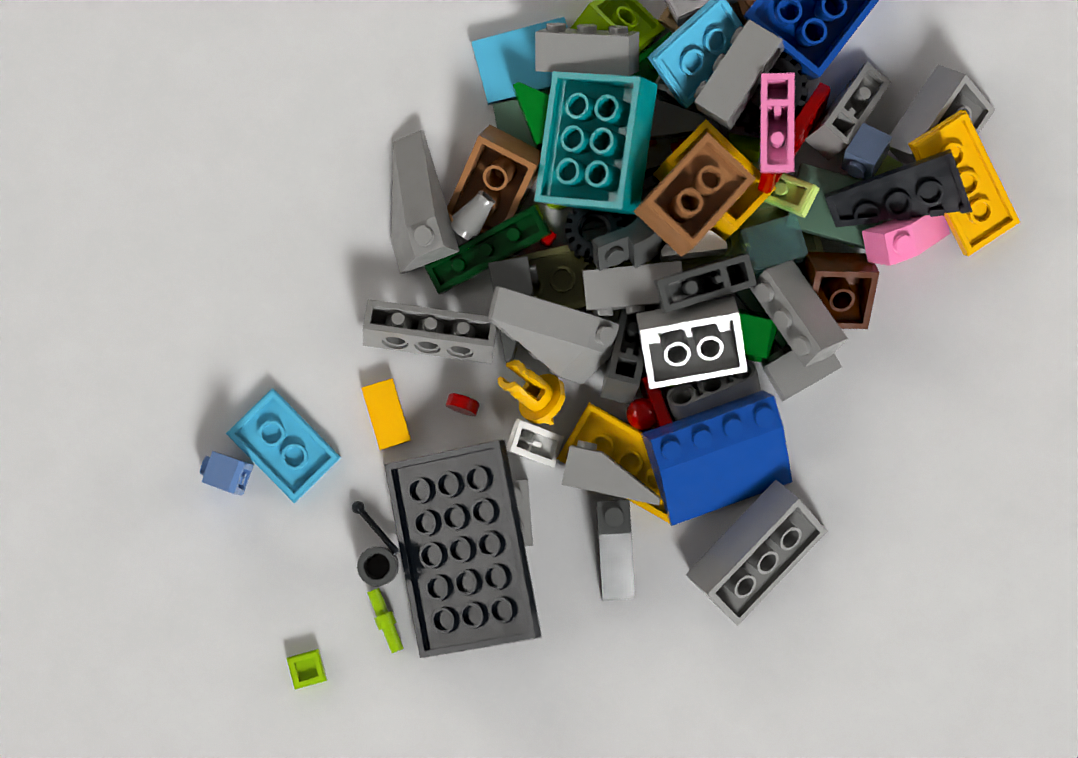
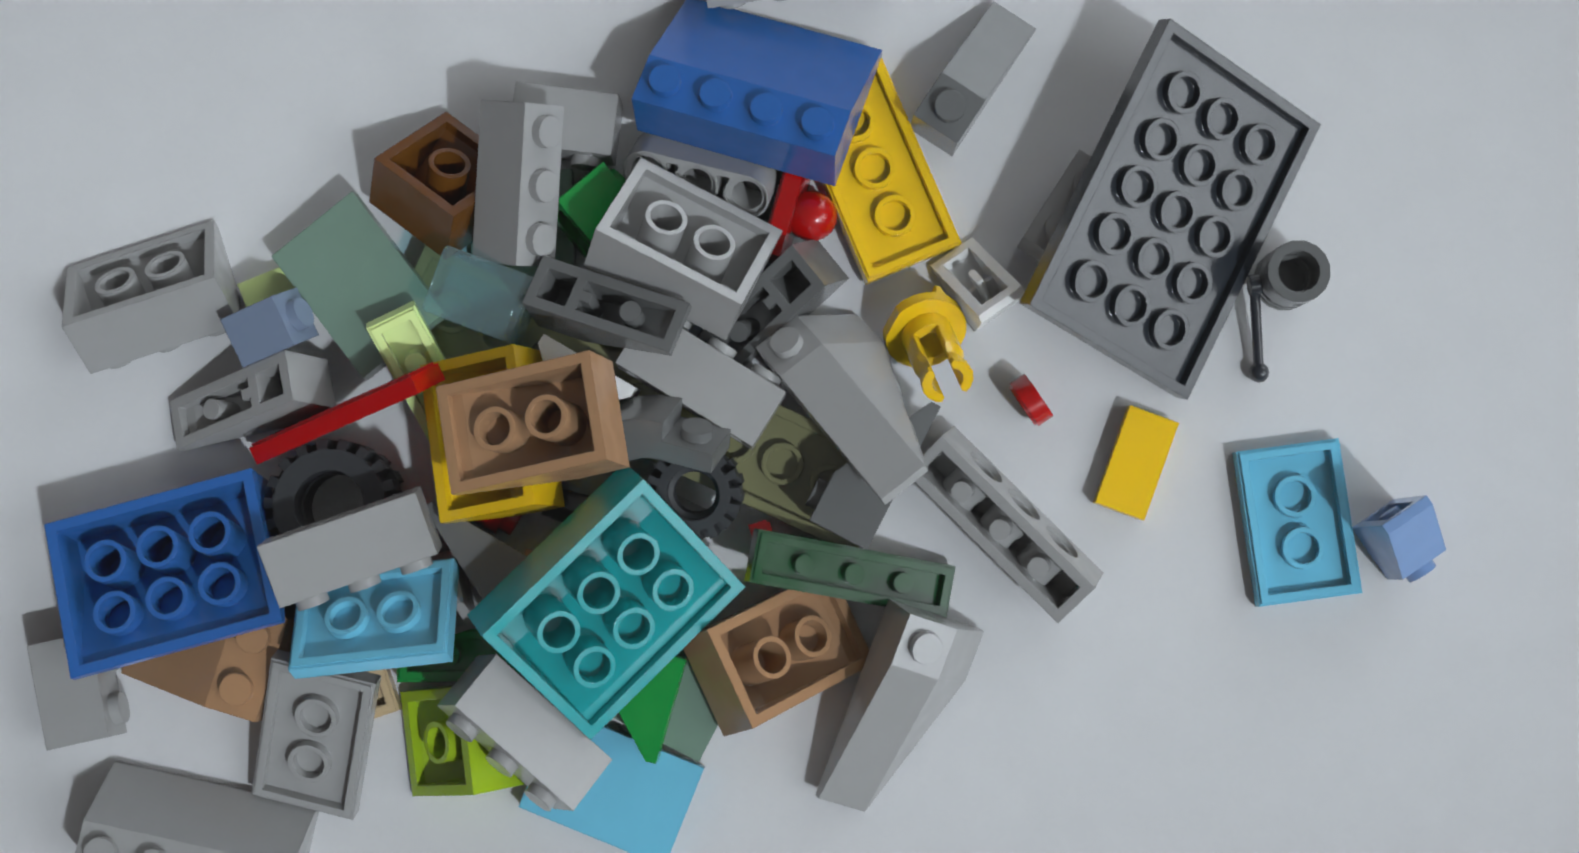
camera: 145 degrees left, 0 degrees up
lime tile [286,649,327,690] -> none
lime bar [367,588,404,653] -> none
light grey cone [450,190,496,240] -> none
light grey slope [561,440,661,505] -> none
tile [728,133,761,162] -> none
bright pink slope [760,73,795,173] -> none
black wing [824,149,973,227] -> none
bright pink slope [862,215,950,266] -> none
yellow tile [908,110,1020,256] -> none

